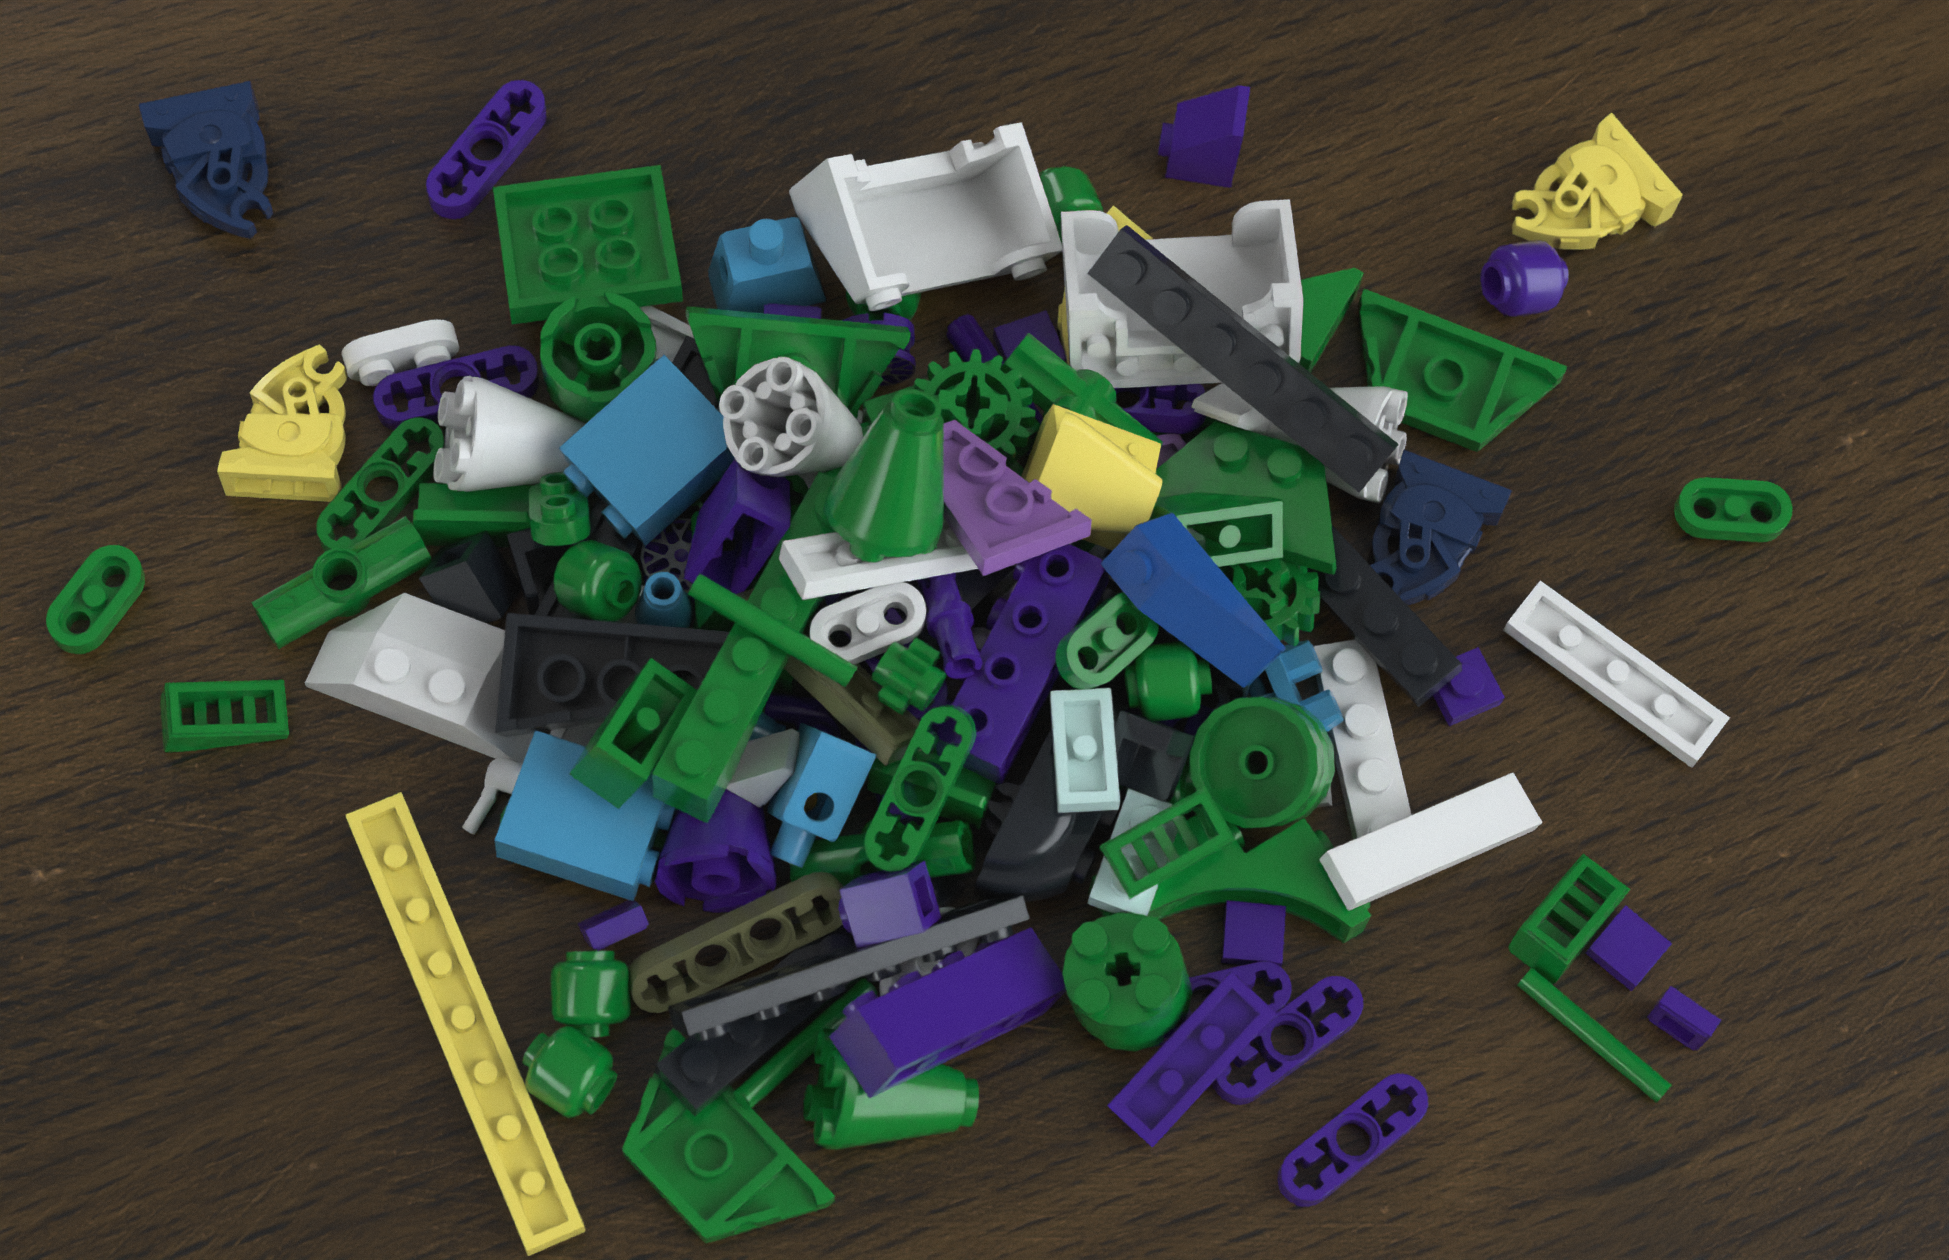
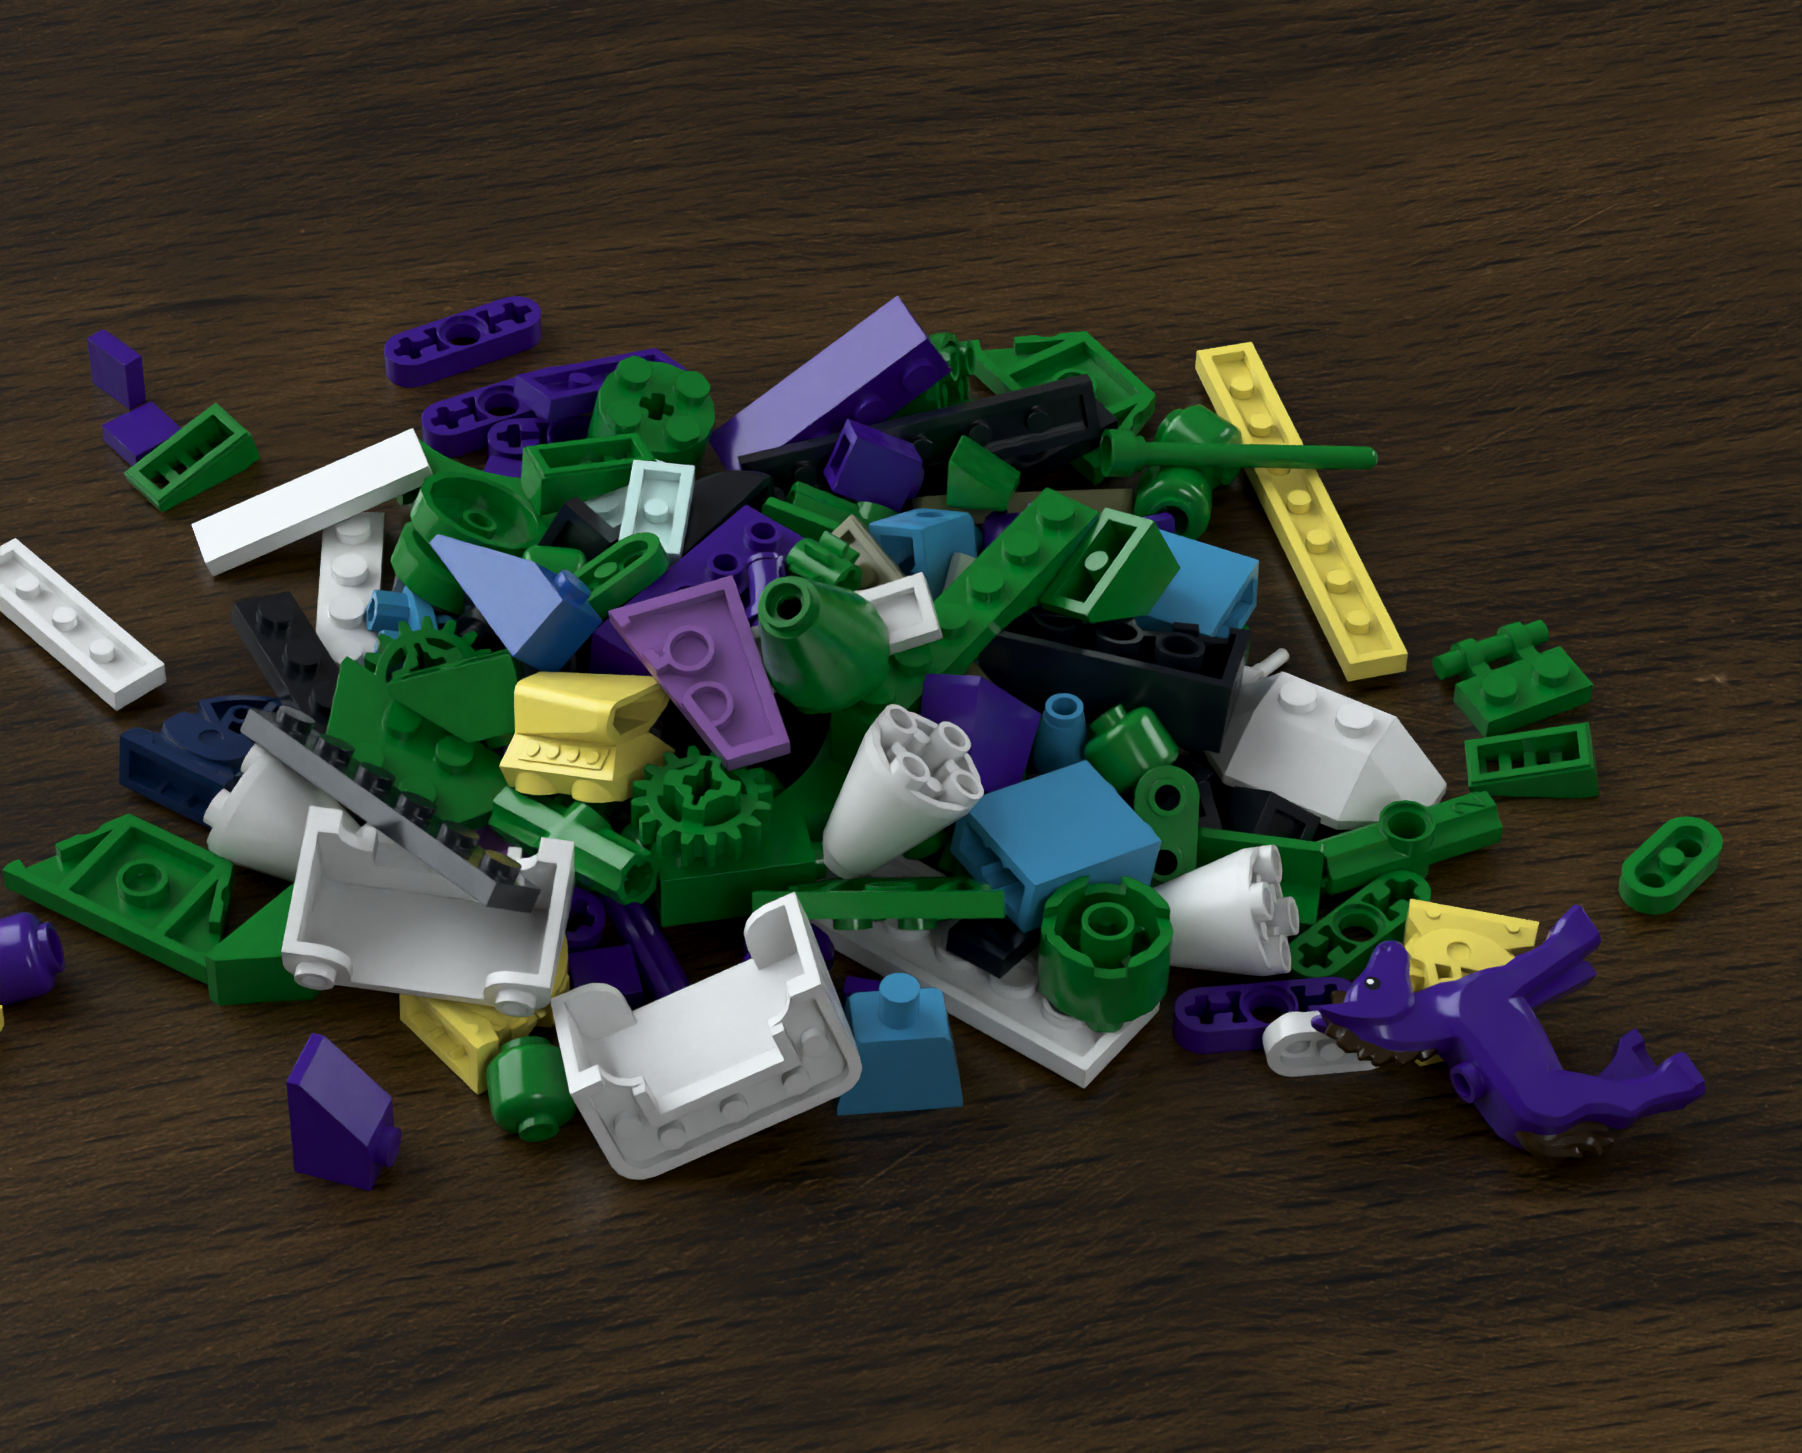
camera: 165 degrees left, 25 degrees down
dark blue piece [139,81,274,239] -> none
dark purple beam [426,80,546,219] -> none
green plate [493,165,683,324] -> none
green bar [688,574,858,688] -> none
green beam [864,705,976,871] -> none
dark purple plate [1433,647,1505,727] -> none
green bar [1517,968,1672,1103] -> none
none -> green slope [946,435,1021,512]
none -> green piece [1099,429,1378,478]
none -> dark purple animal [1311,904,1706,1158]
none -> green plate [1432,620,1593,738]

